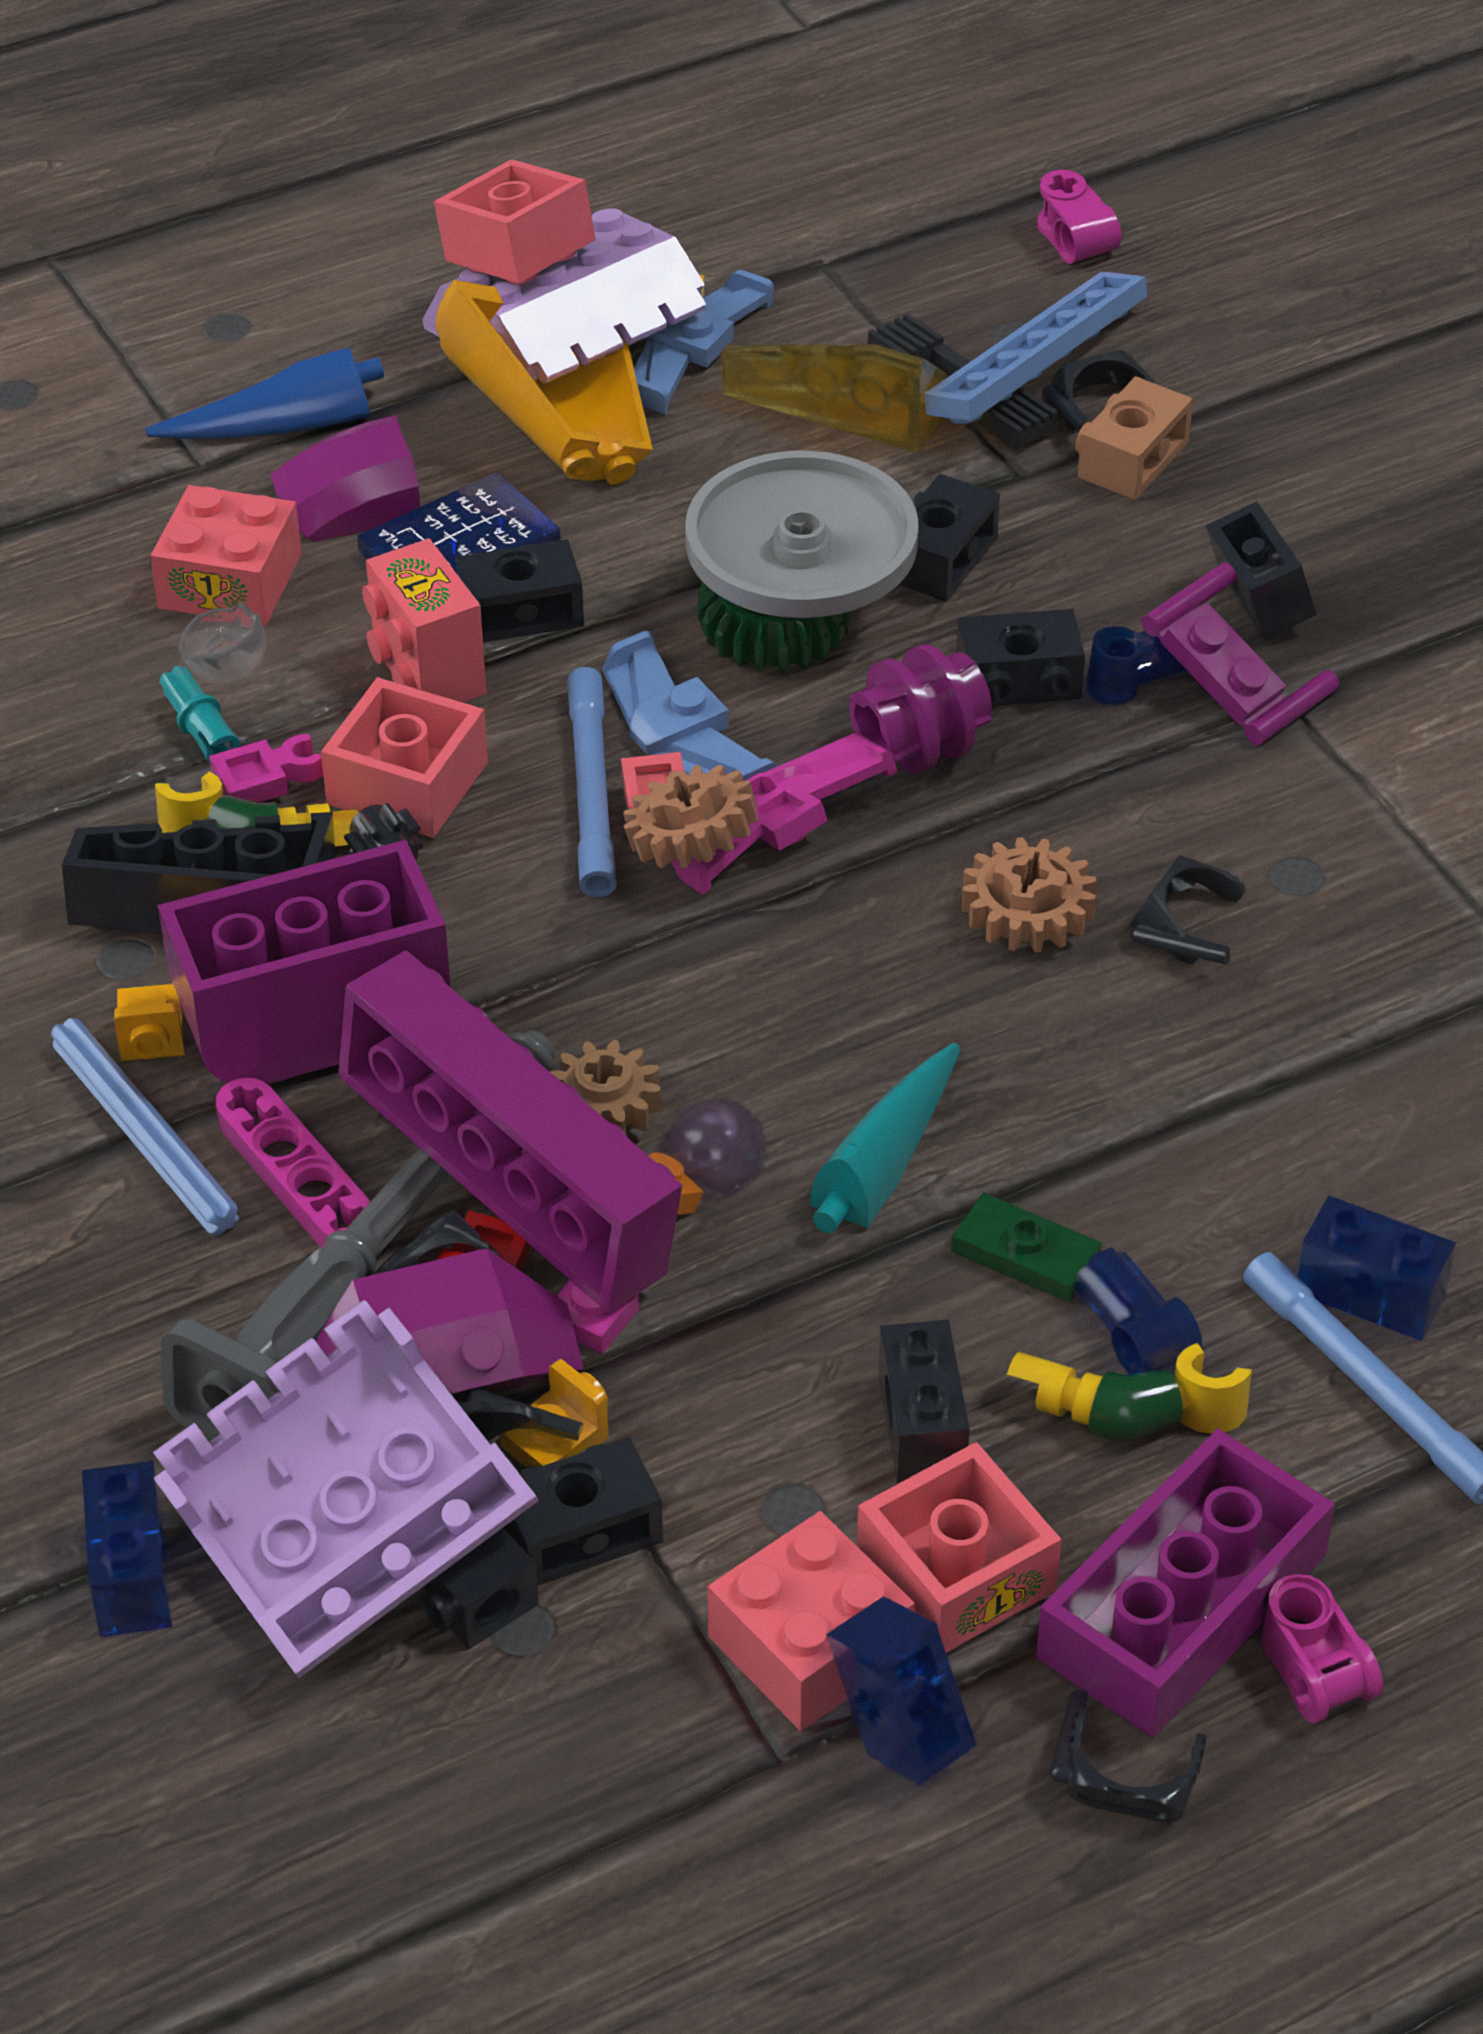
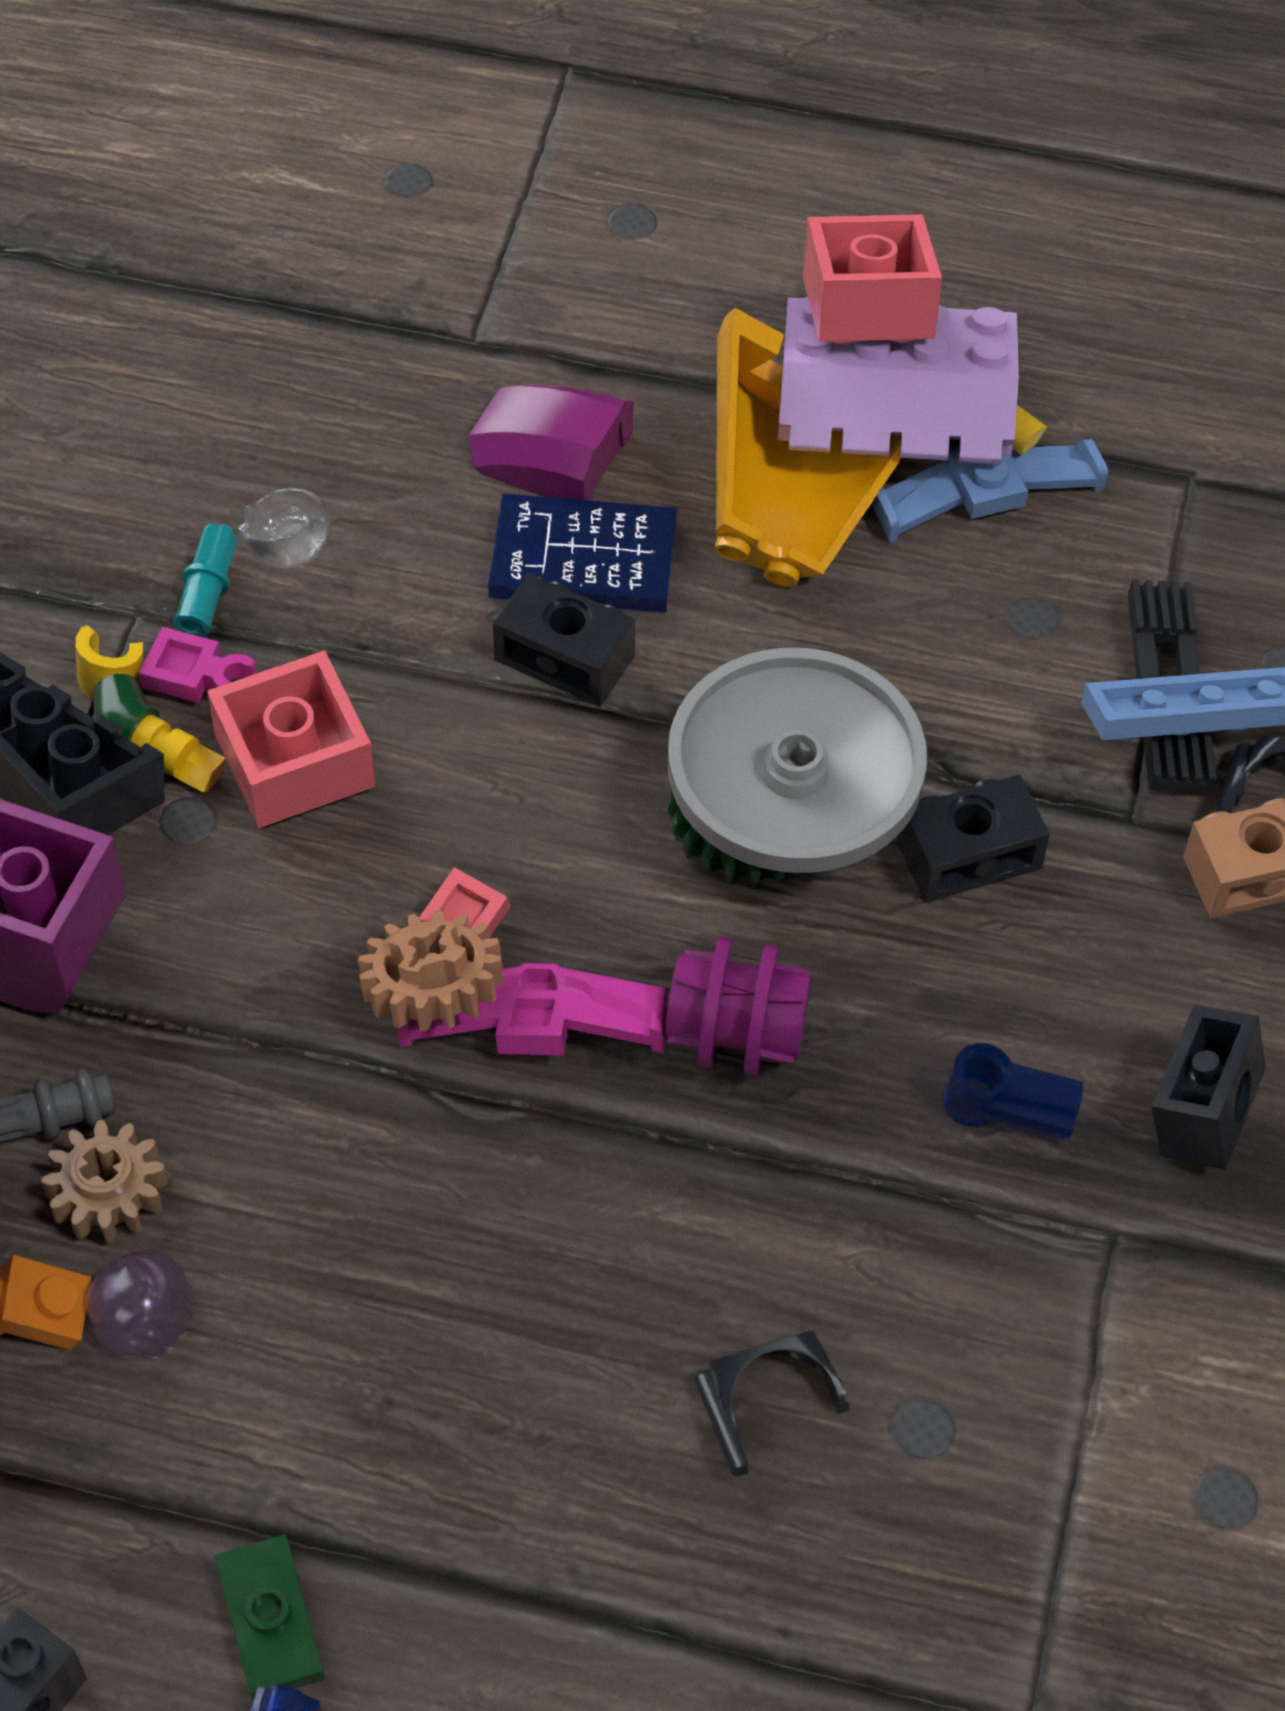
camera: 40 degrees right, 10 degrees up
blue piece [145,347,384,439] -> none
coral brick [150,485,302,626] -> none
black gear [344,803,423,860] -> none
coral brick [362,538,487,703] -> none
medium blue piece [567,667,616,897] -> none
medium blue plate [602,631,777,781] -> none
clear yellow wedge [722,344,947,454] -> none
teal piece [810,1043,960,1233] -> none
black brick [956,609,1085,706] -> none
nougat gear [961,837,1097,953] -> none
magenta plate [1141,562,1340,746] -> none

